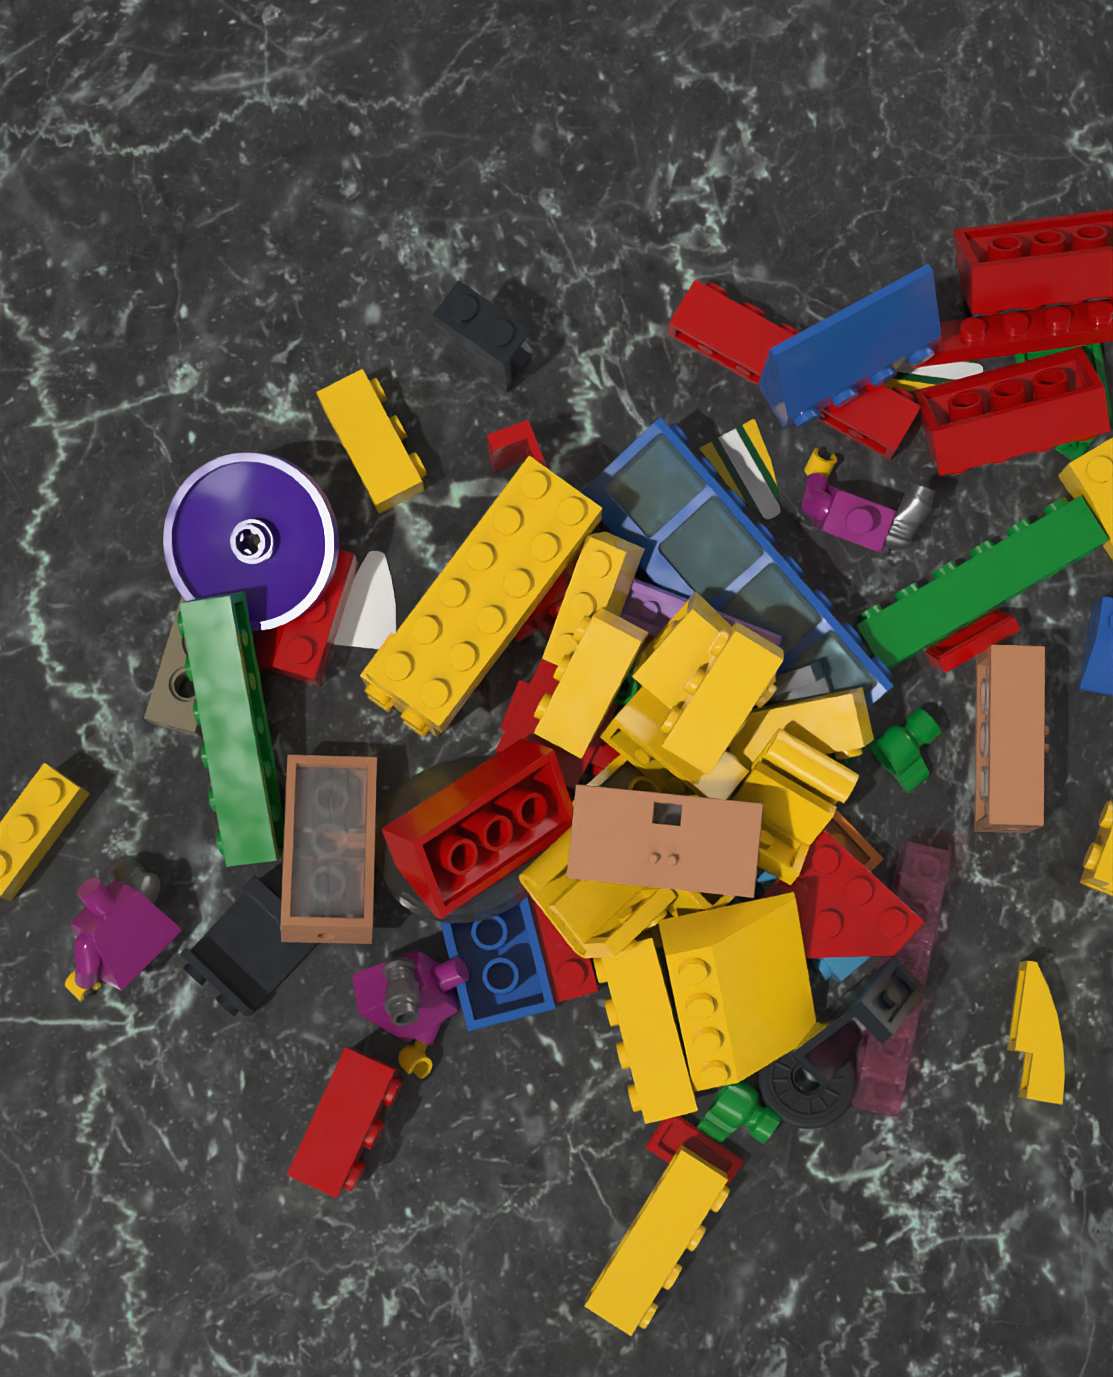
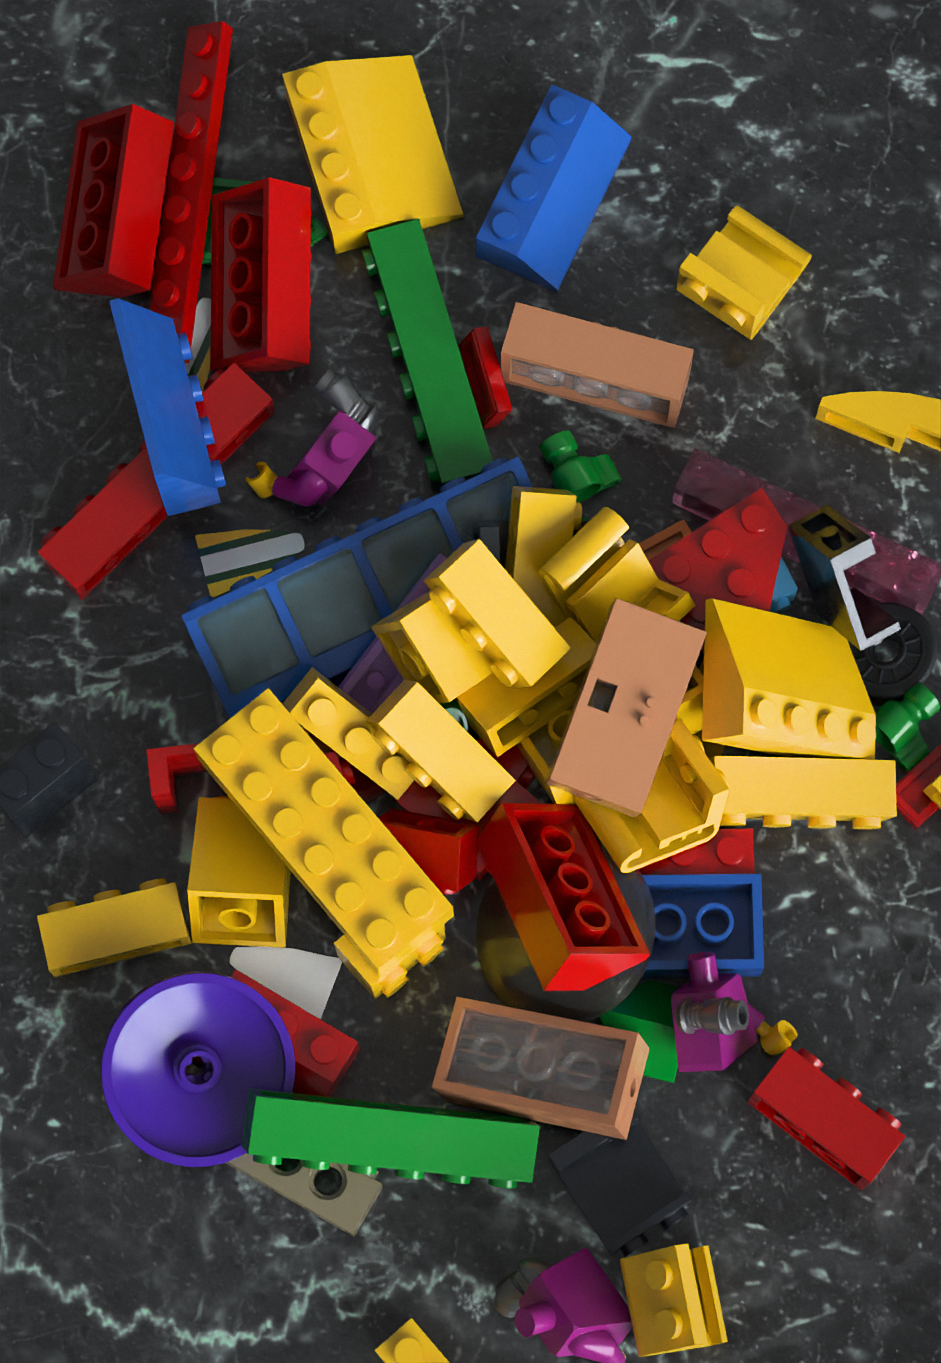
camera: 75 degrees left, 5 degrees down
none -> yellow slope [187,796,291,948]
none -> red brick [379,808,479,895]
none -> green slope [594,980,680,1084]
none -> yellow piece [619,1244,728,1357]

